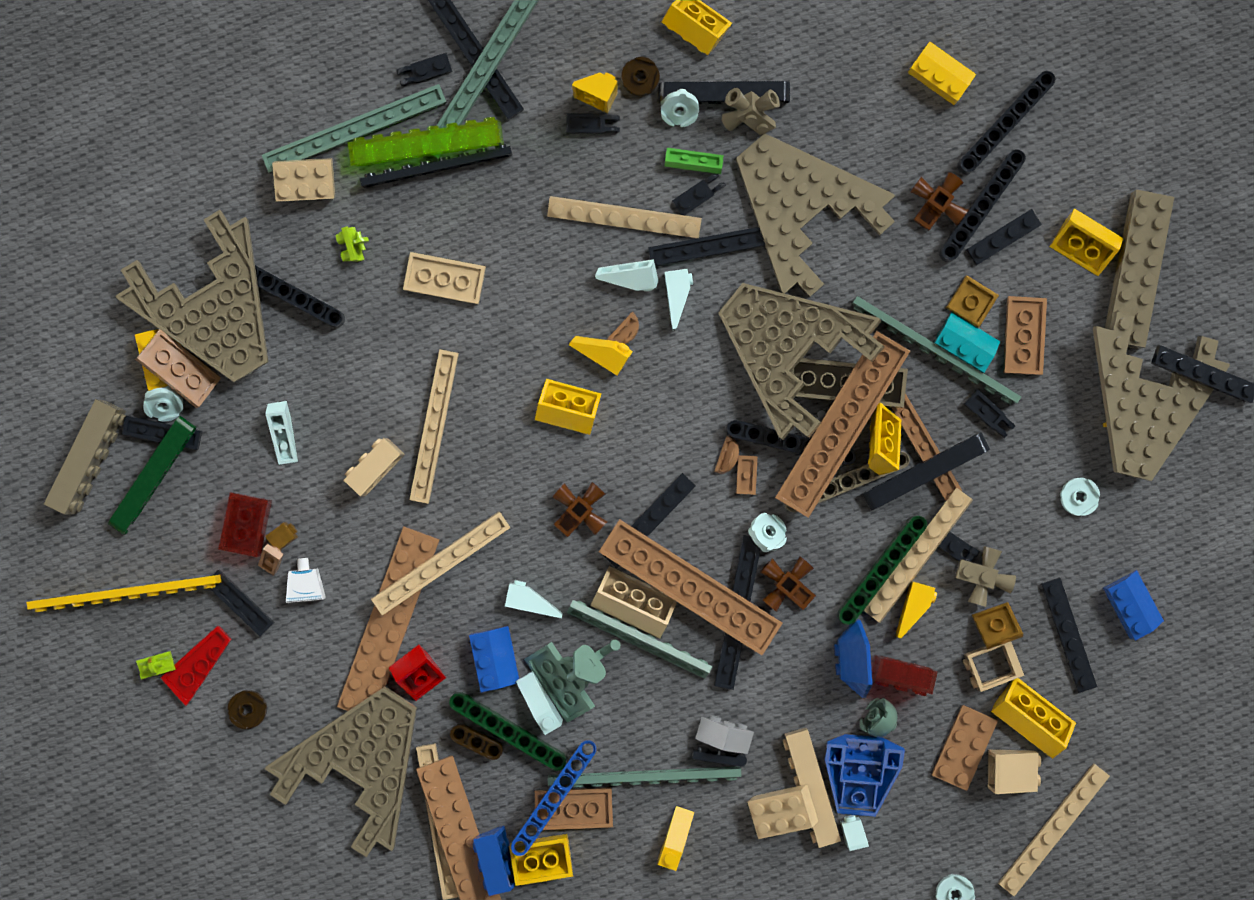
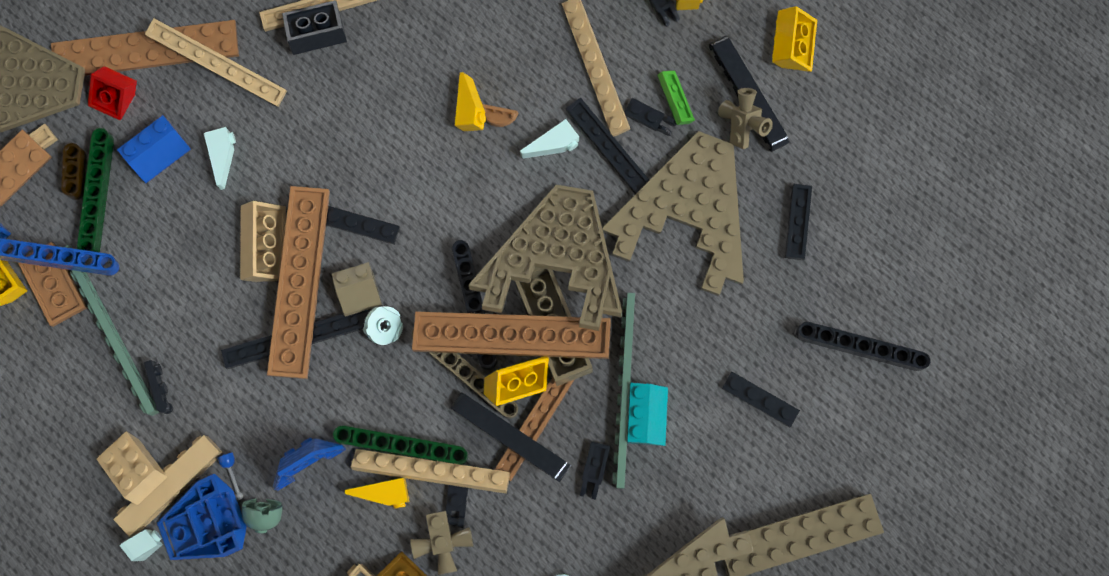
camera: 65 degrees right, 10 degrees down
light aqua slope [516,671,563,735] -> none
sand green plate [524,639,620,723] -> none
yellow slope [535,379,601,435] -> none
reddish brown brick [552,482,608,537] -> none
sand green plate [567,600,712,679] -> none
light aqua slope [595,259,658,291] -> none
dark brown plate [622,57,660,96] -> none
yellow slope [658,806,694,871] -> none
light aqua plate [661,89,699,127] -> none
light grey brick [695,715,754,754] -> none
medium nougat plate [714,436,739,474] -> none
medium nougat plate [736,455,757,495] -> none
reddish brown brick [760,556,816,612] -> none
clear red brick [872,655,938,696] -> none
yellow slope [908,42,976,105] -> none
reddish brown brick [910,172,968,231] -> none
black beam [939,149,1026,262] -> none
pearl gold tile [946,275,999,328] -> none
medium nougat plate [1003,296,1047,375] -> none
yellow slope [1049,209,1123,276] -> none
none -> hinge [217,452,243,500]
none -> black slope [282,0,347,55]
none -> dark tan slope [332,262,382,317]
none -> black plate [785,183,812,261]

